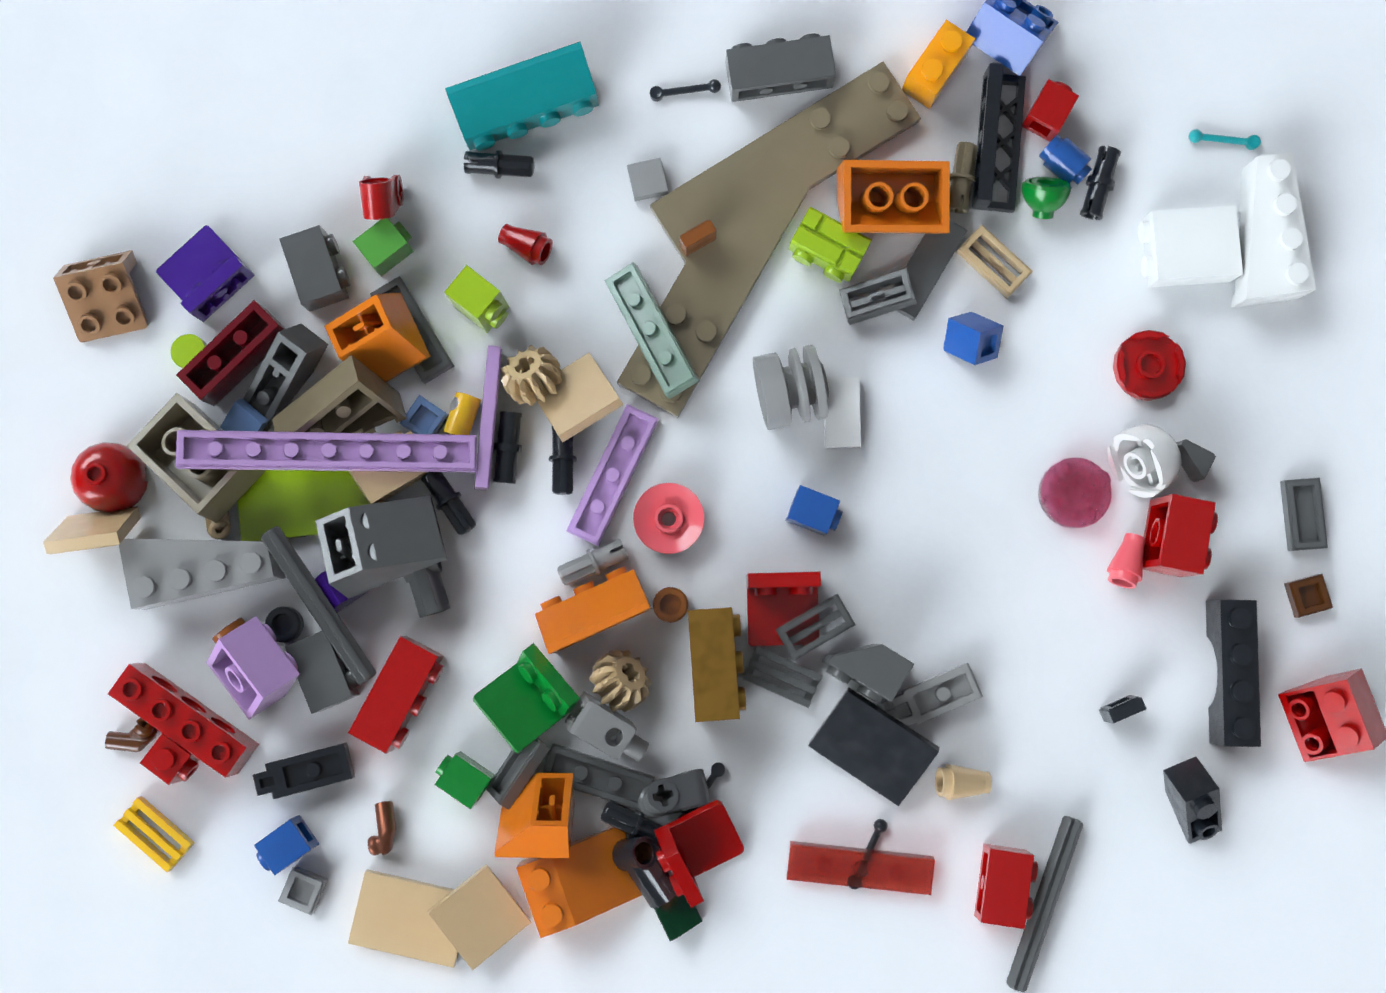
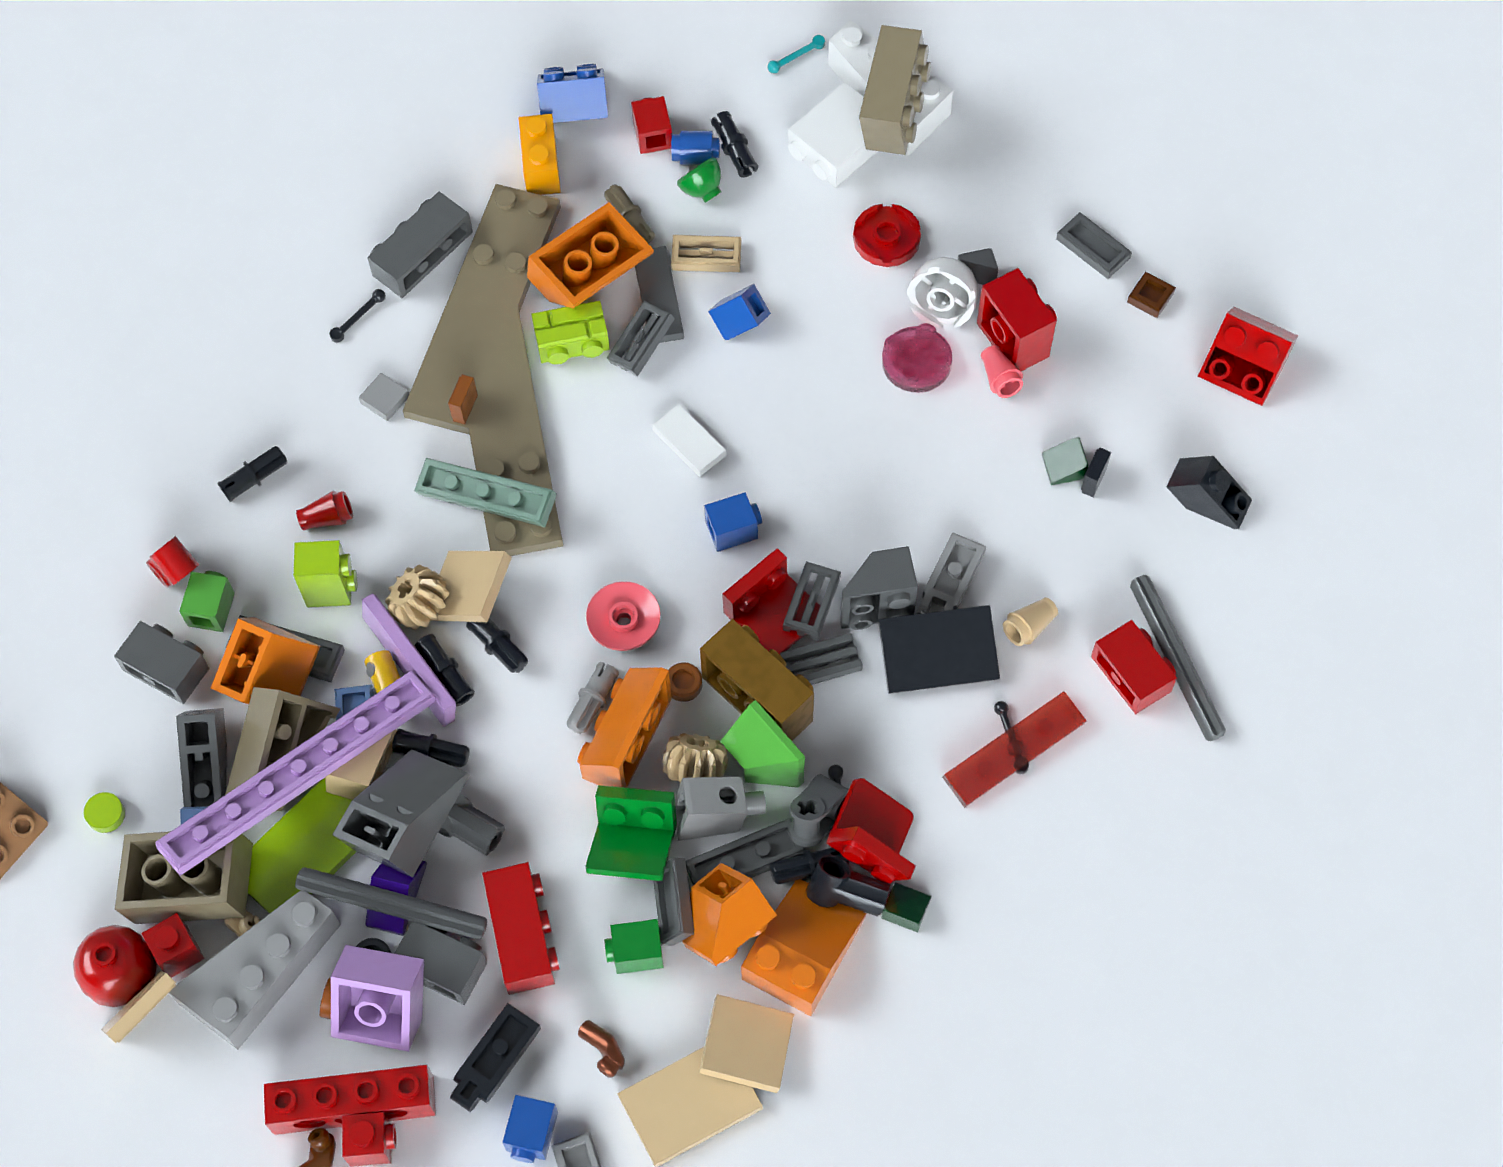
camera: 40 degrees left, 20 degrees down
dark purple bracket [156,225,255,322] -> none
dark red brick [176,300,286,406] -> none
teal slope [445,42,599,151] -> none
lavender tile [566,404,659,546] -> none
light grey wheel [752,345,829,430] -> none
black fence [972,63,1026,213] -> none
black arch [1206,600,1261,747] -> none
none -> red brick [141,913,205,978]
none -> bright green slope [720,700,805,787]
none -> dark tan brick [859,25,931,155]
none -> slope [1042,437,1088,486]

